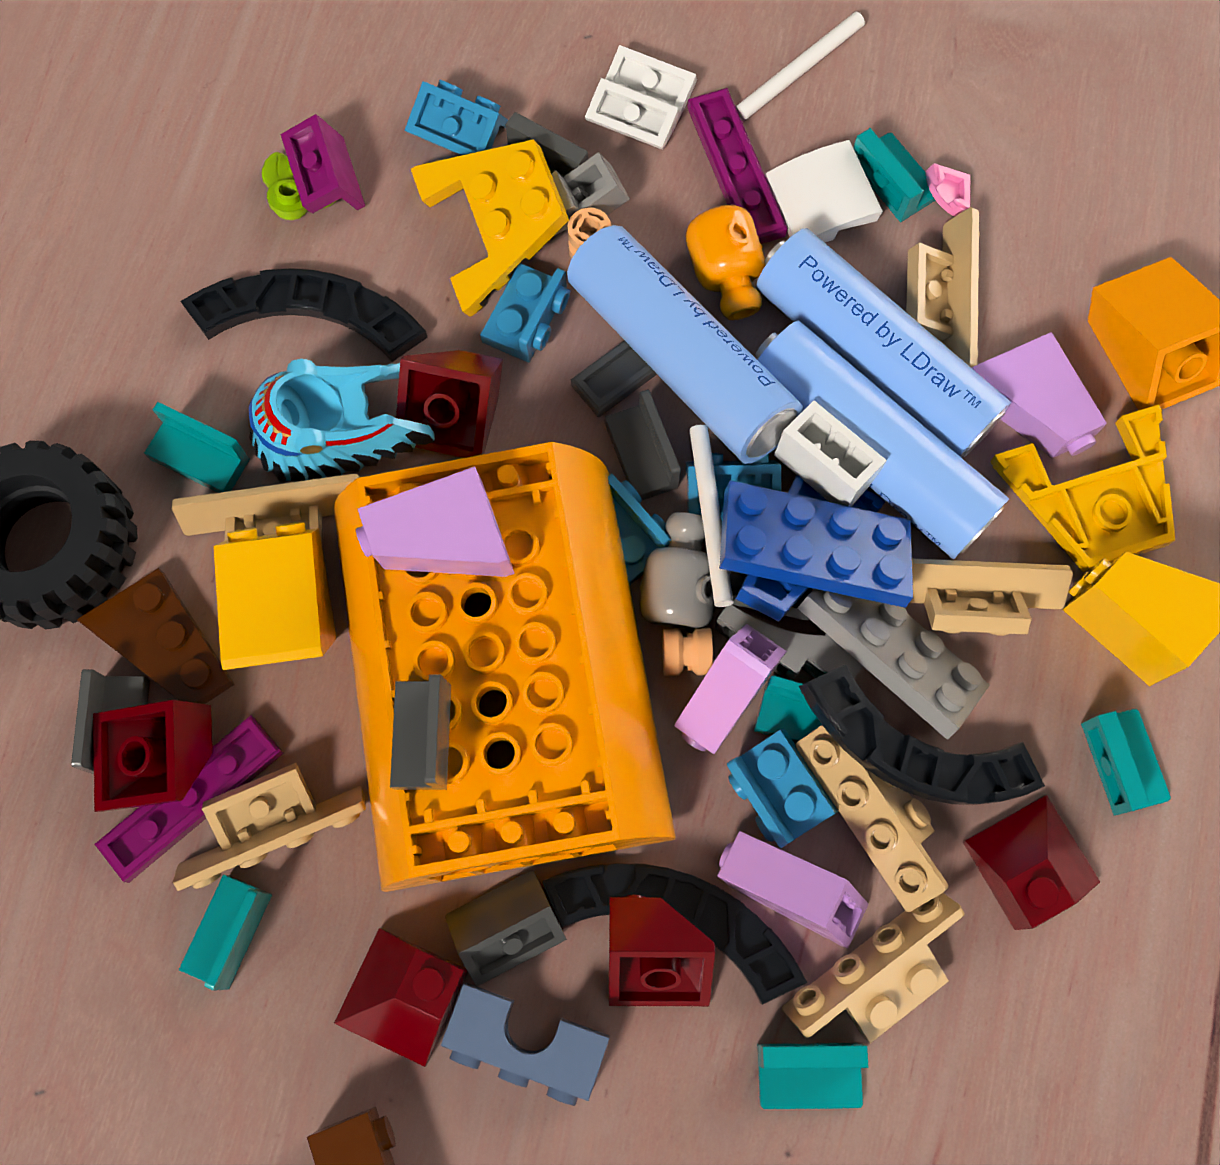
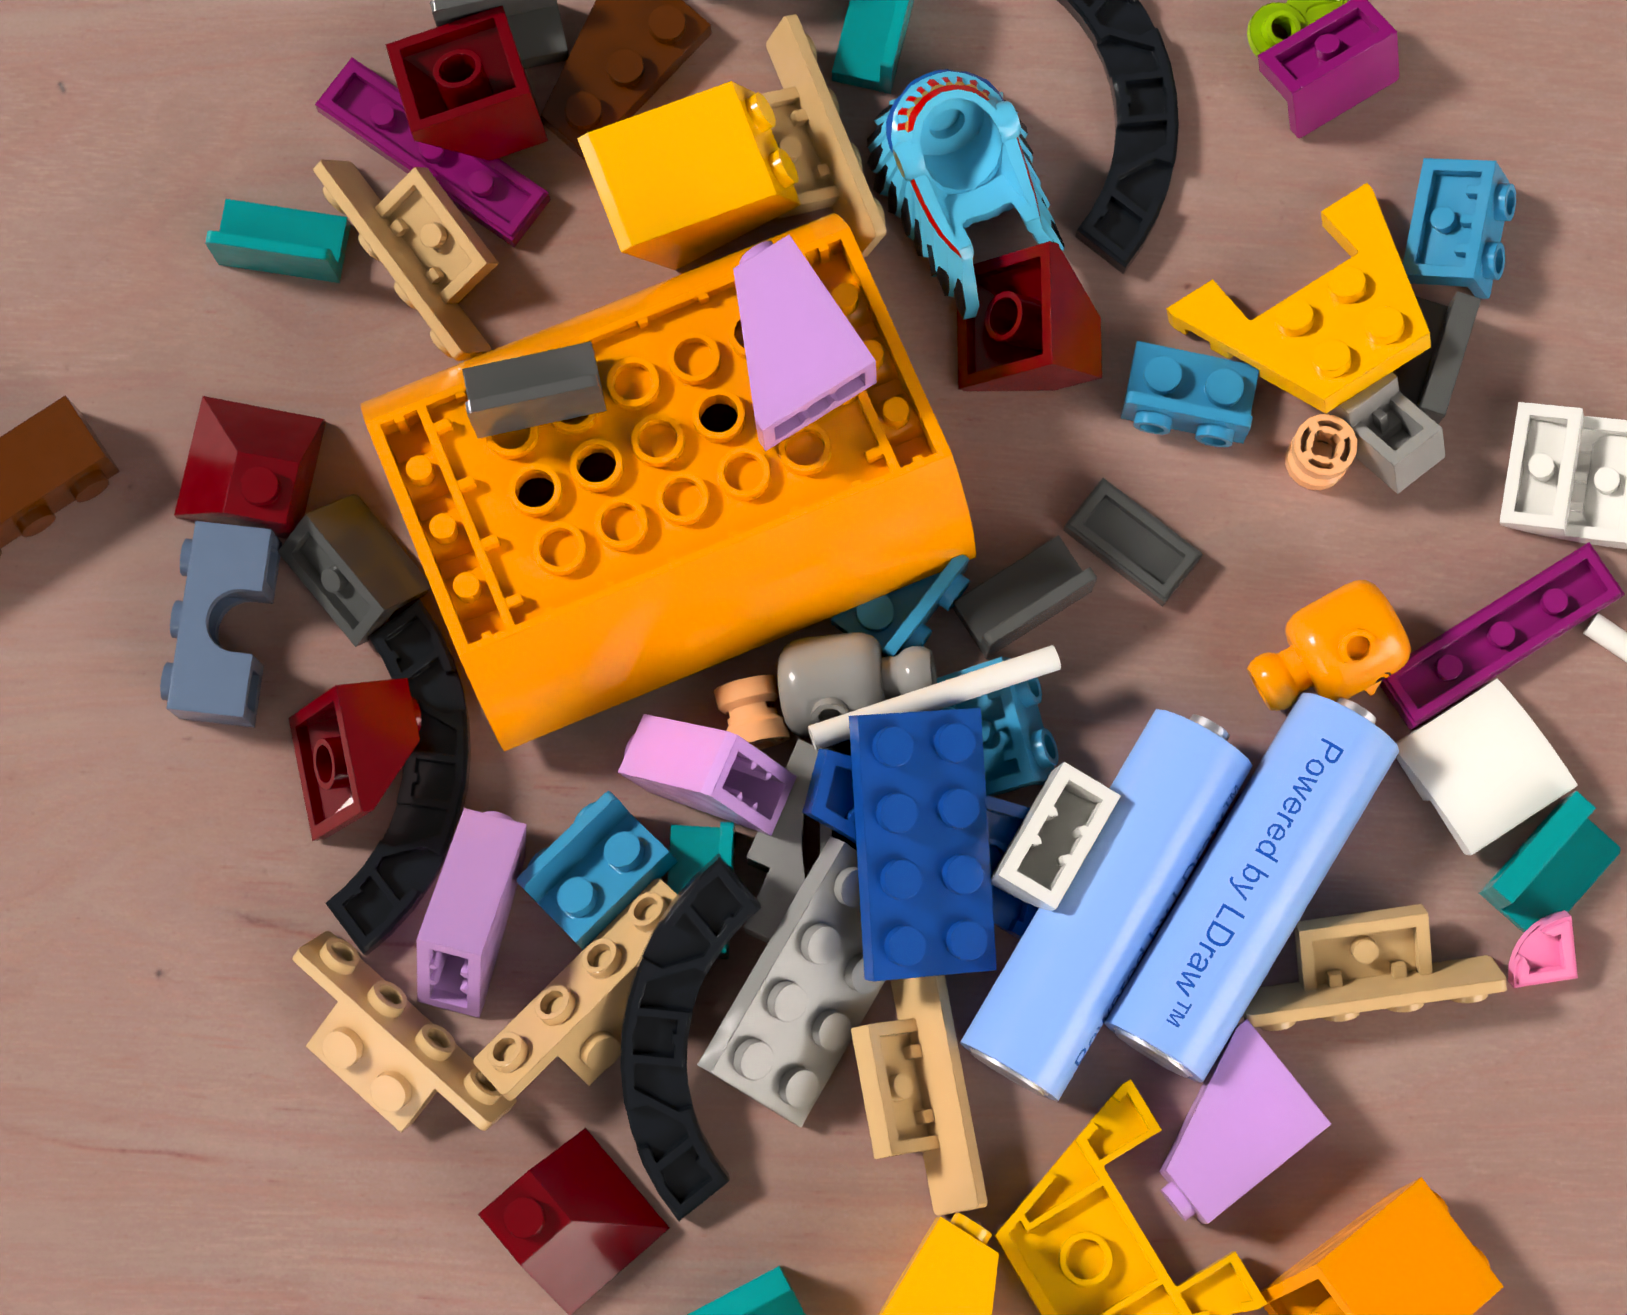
camera: 80 degrees right, 5 degrees up
light blue piece [567,225,803,464] -> none
teal panel [757,1043,869,1109] -> none

